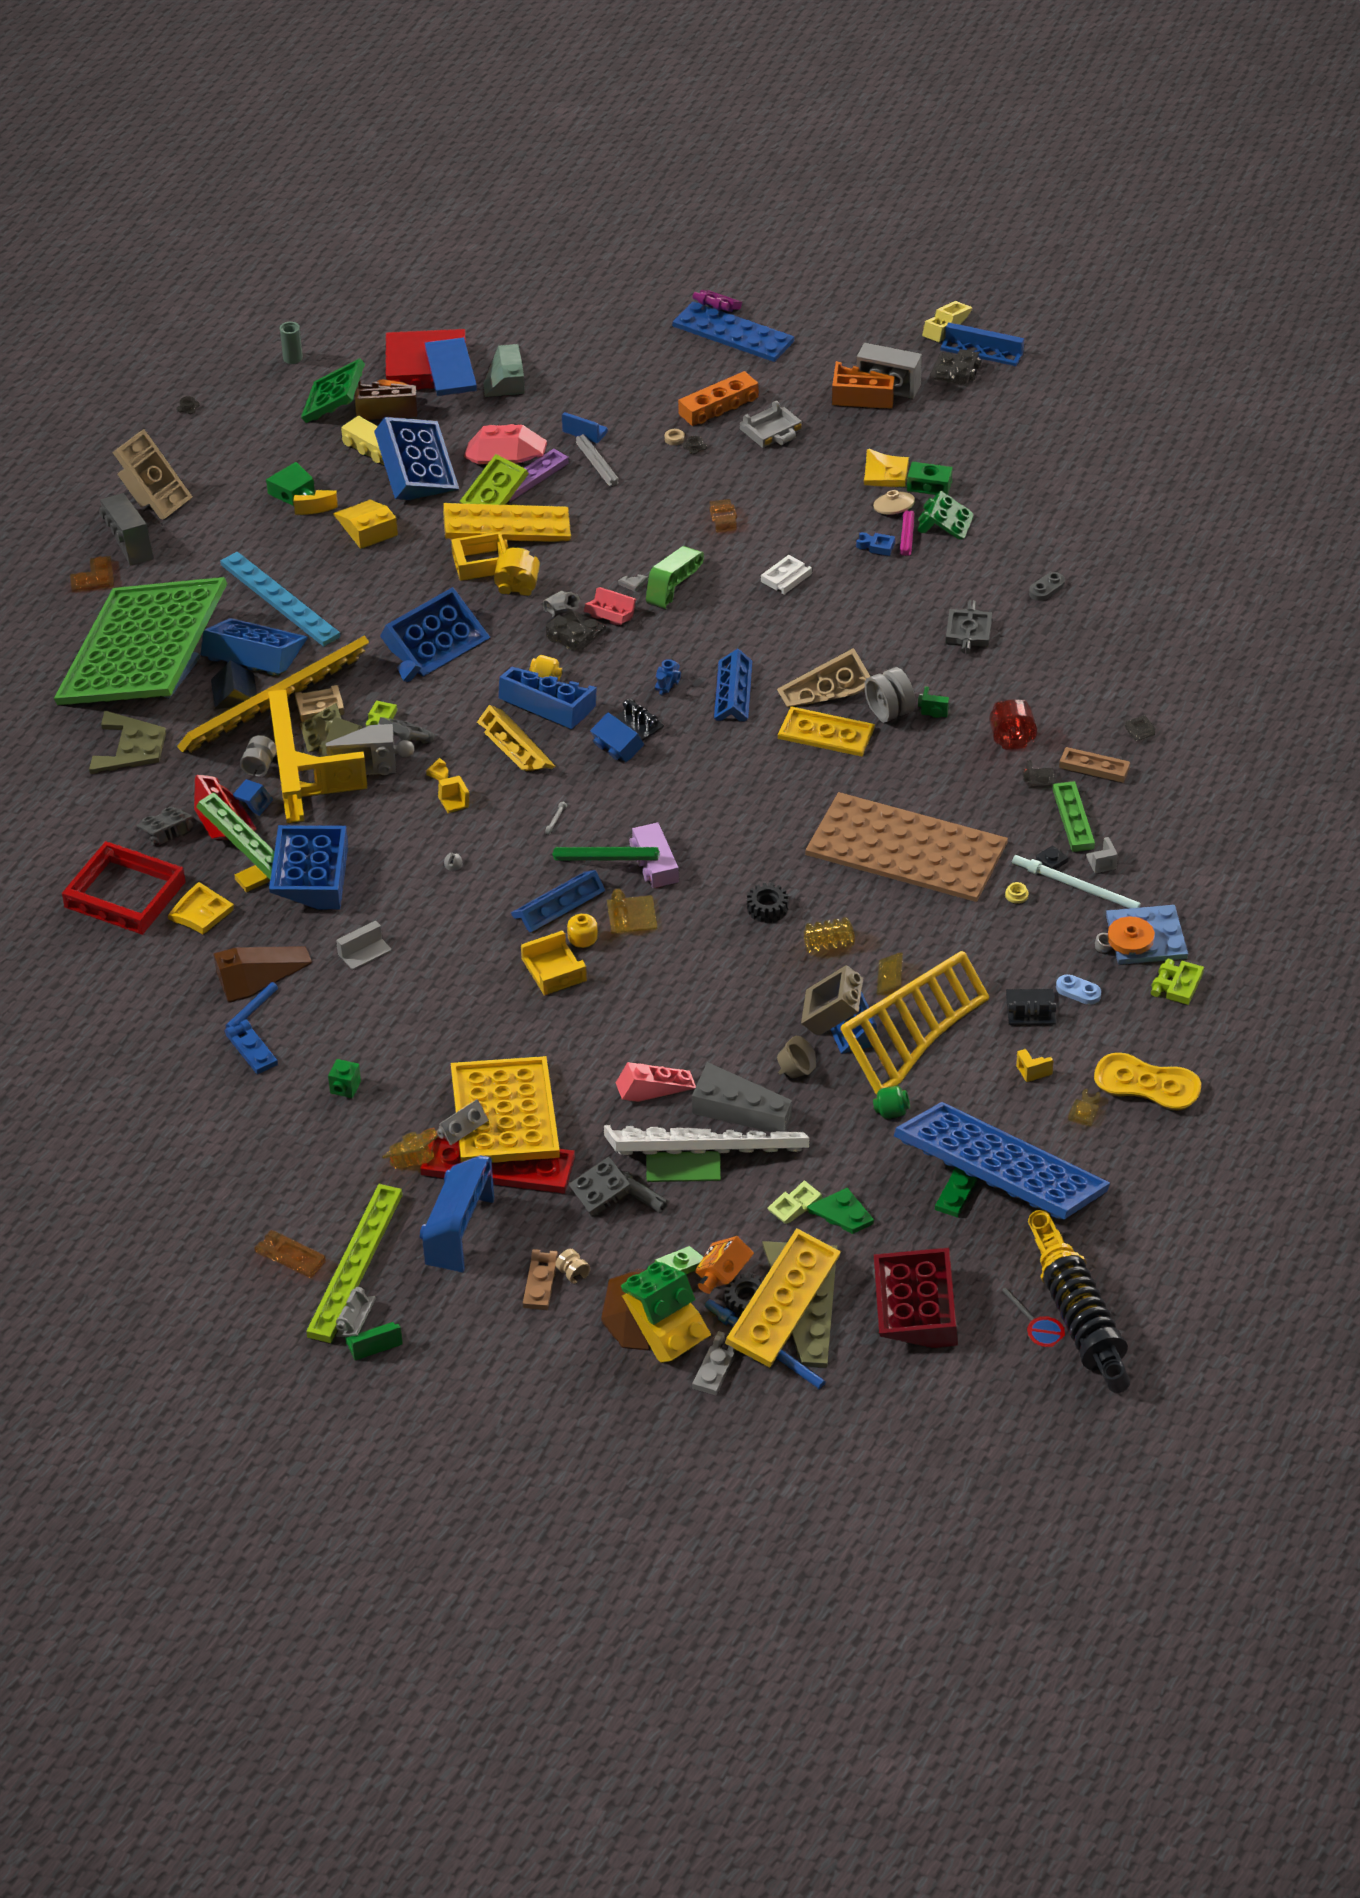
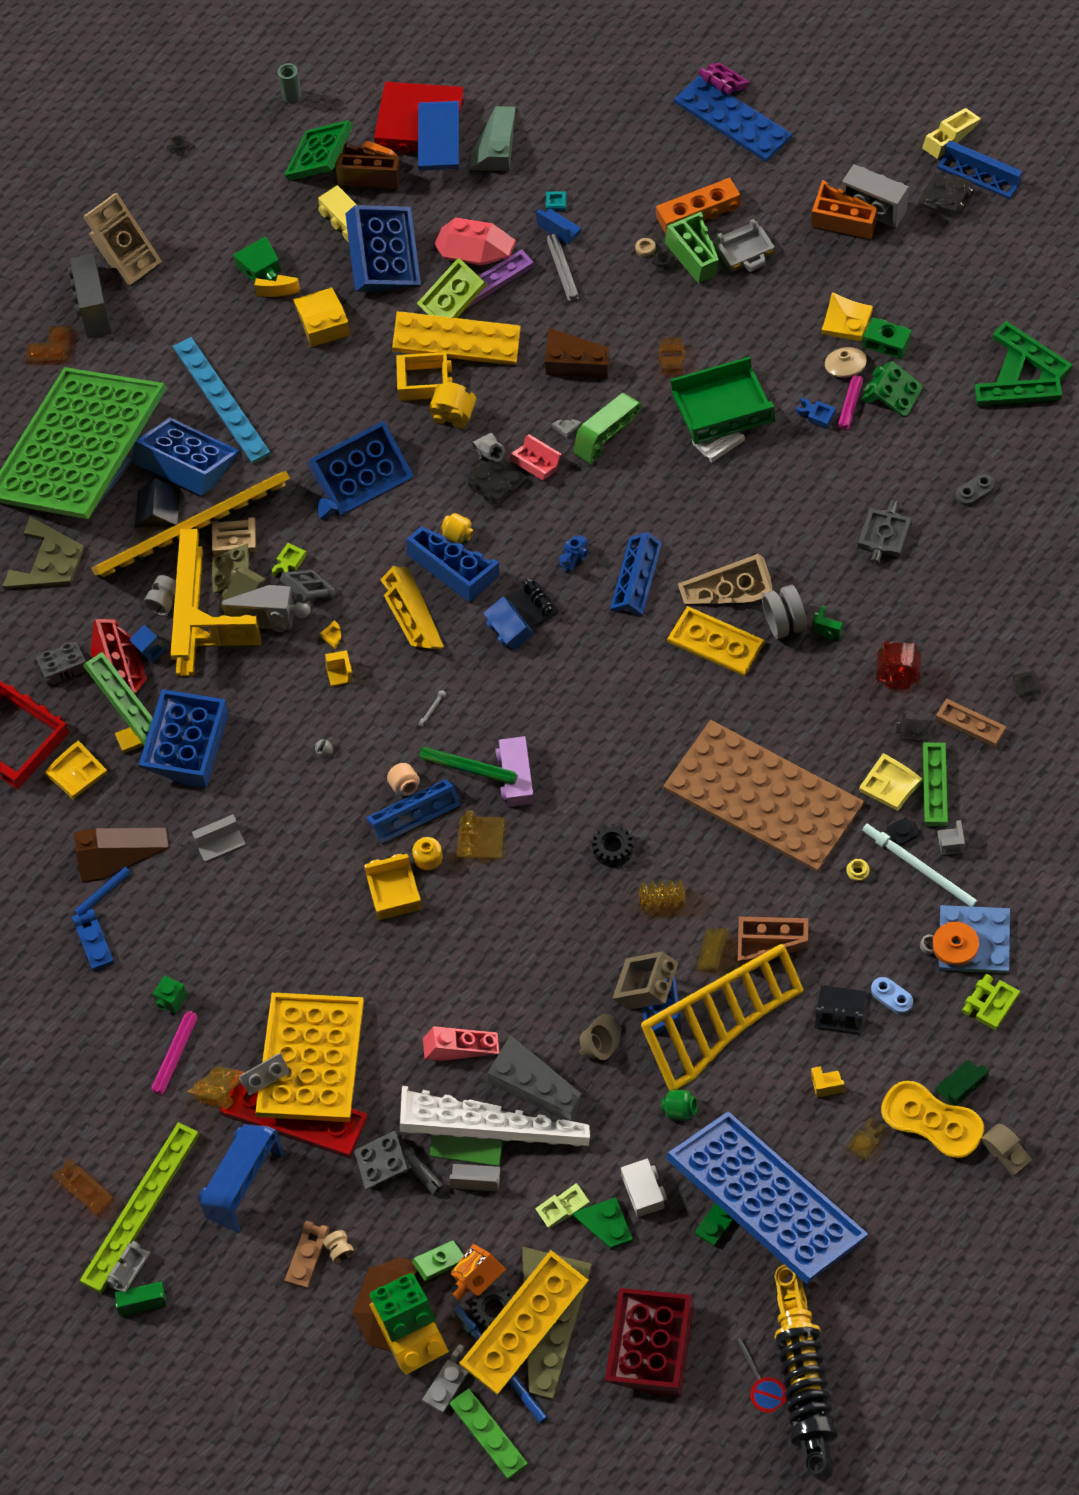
camera: 15 degrees right, 15 degrees up
none -> dark pink axle [151,1011,197,1095]
none -> light nougat head [387,763,420,796]
none -> light grey panel [449,1164,501,1192]
none -> bright green plate [449,1388,528,1480]
none -> reddish brown wedge [545,328,610,378]
none -> teal tile [546,191,567,211]
none -> white brick [621,1159,667,1218]
none -> bright green wedge [665,212,719,284]
none -> green panel [670,357,776,445]
none -> nougat wedge [738,917,808,968]
none -> light yellow plate [859,753,923,811]
none -> dark green panel [935,1060,989,1106]
none -> green plate [974,321,1073,406]
none -> dark tan brick [980,1124,1032,1175]

